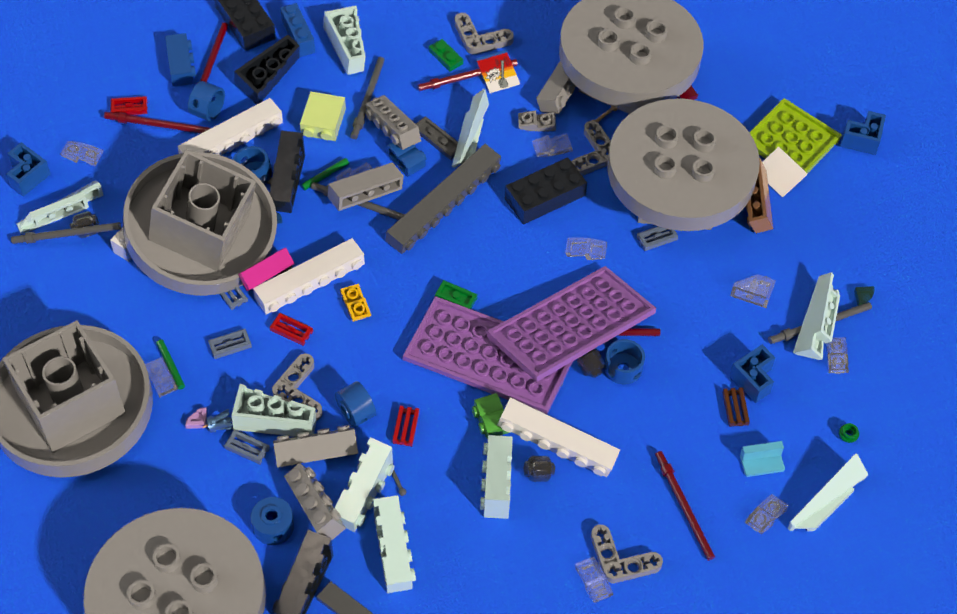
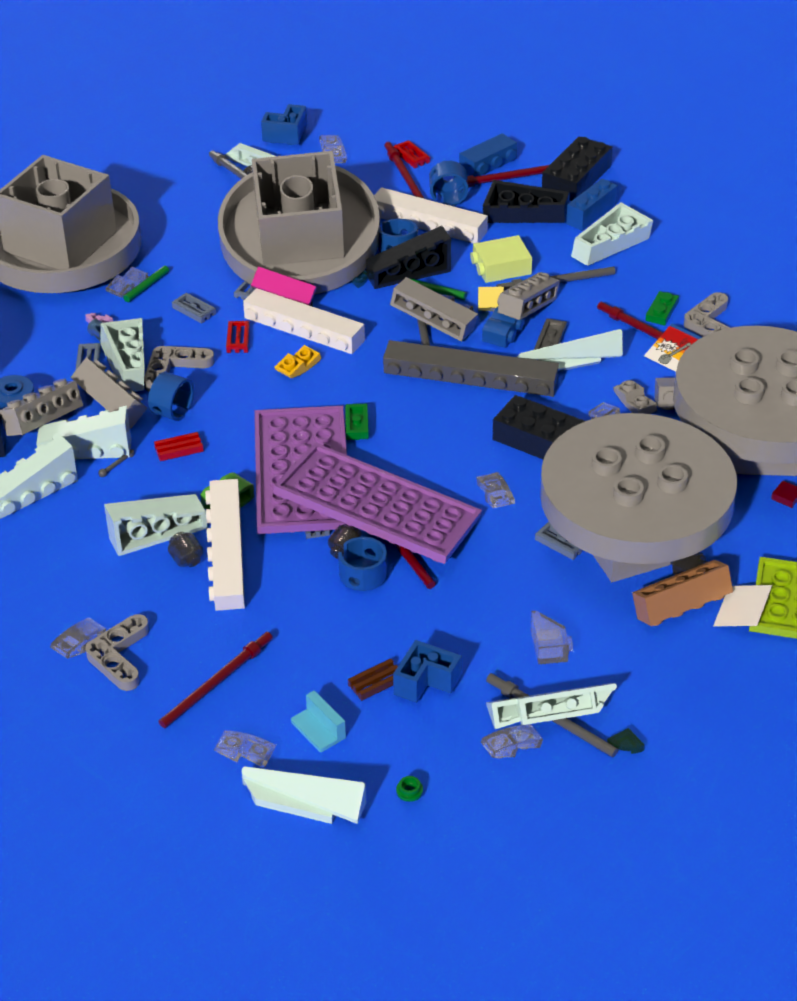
camera: 65 degrees right, 15 degrees down
none -> light yellow brick [478,287,504,311]

